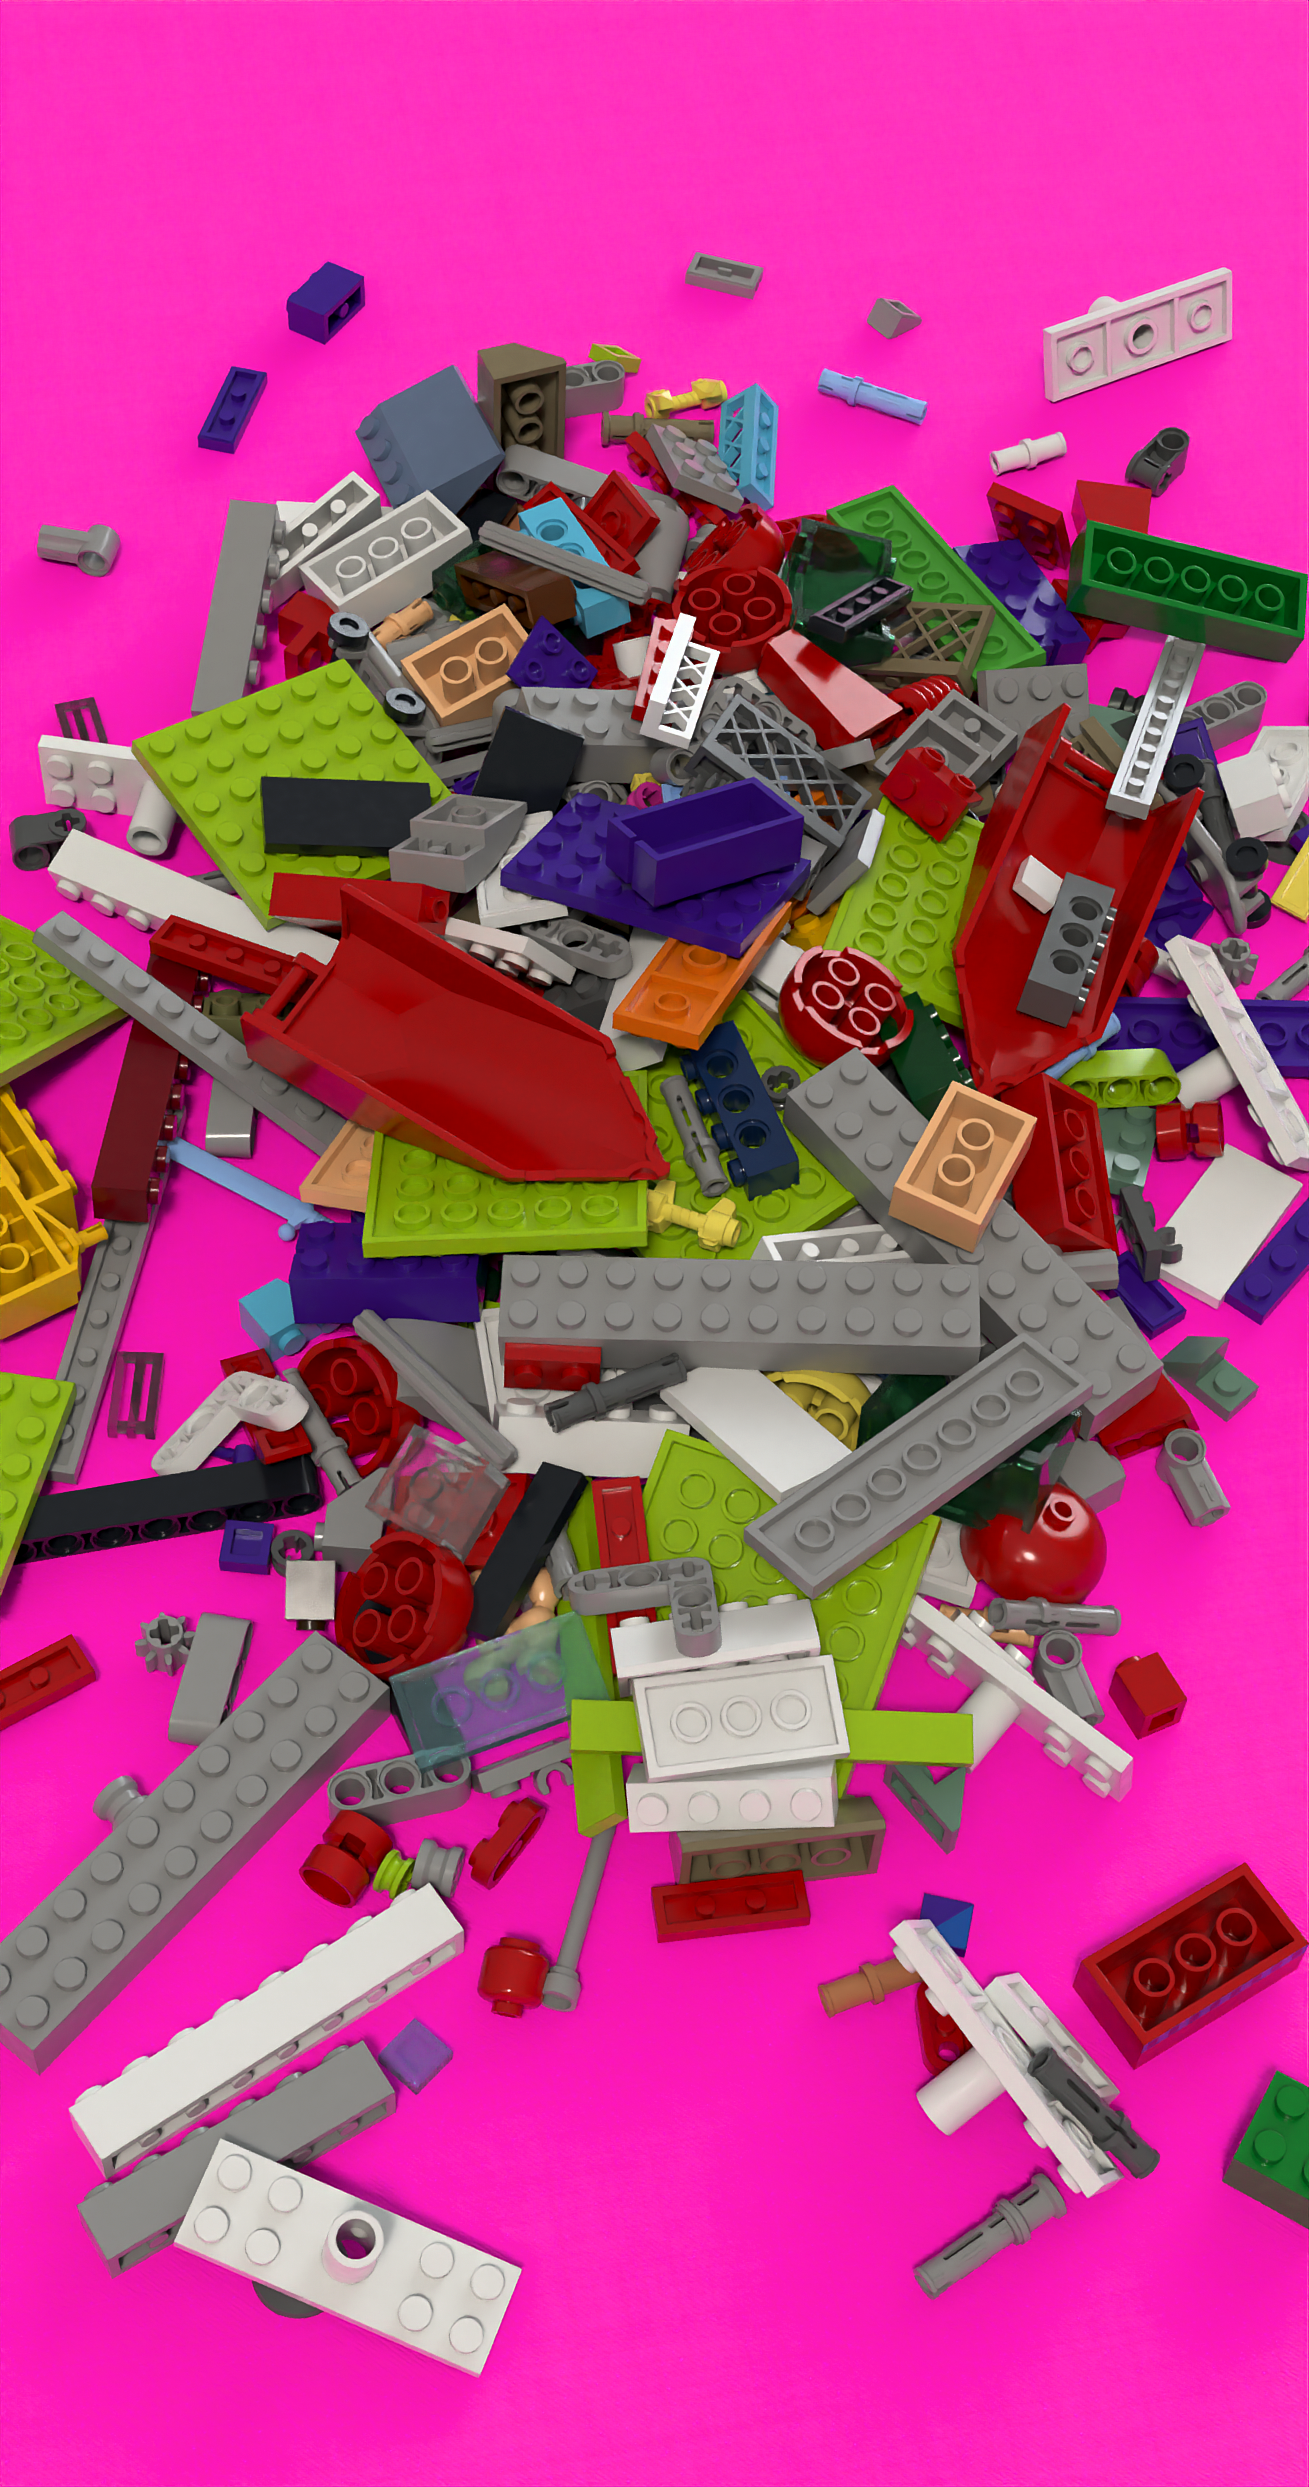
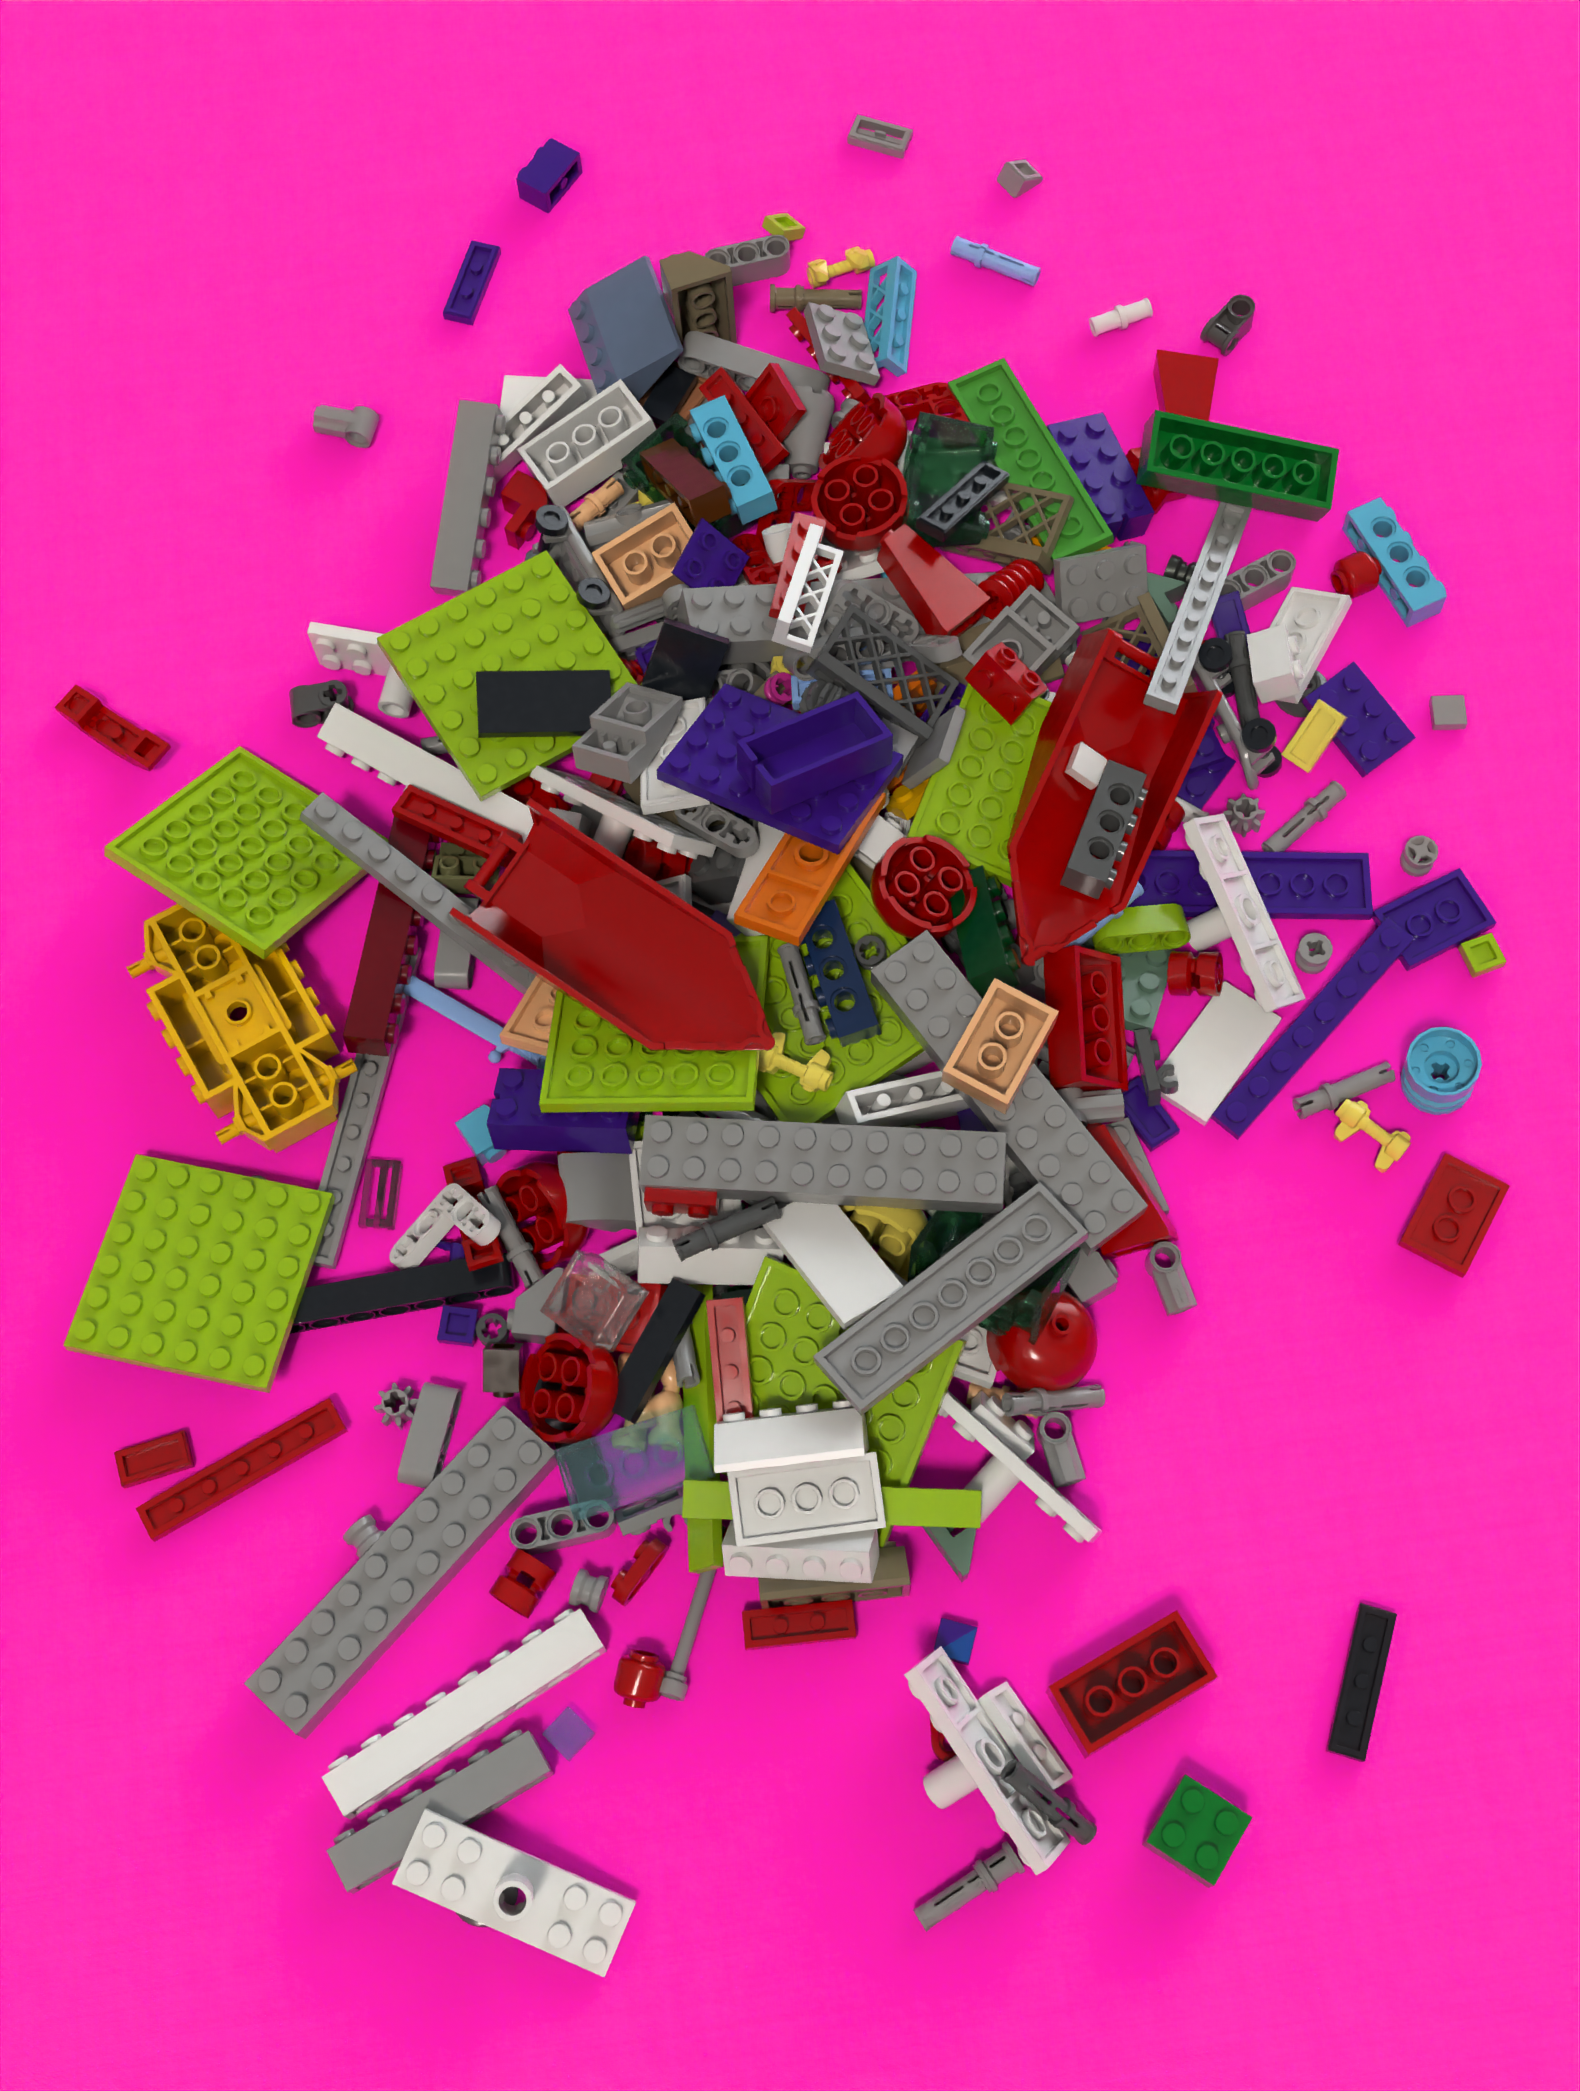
camera: 10 degrees right, 15 degrees up
clear smoke tile [54,697,109,744] -> none
red slope [268,872,450,936] -> none
light grey axle [352,1309,517,1471] -> none
lime bush [373,1849,416,1900] -> none
light grey axle [478,521,652,606] -> none
light grey beam [567,1557,722,1658] -> none
nougat pin [817,1958,923,2018] -> none
red plate [986,482,1071,570] -> none
plate [1043,267,1232,402] -> none
red brick [1108,1651,1188,1740] -> none
sand green slope [1161,1336,1259,1422] -> none

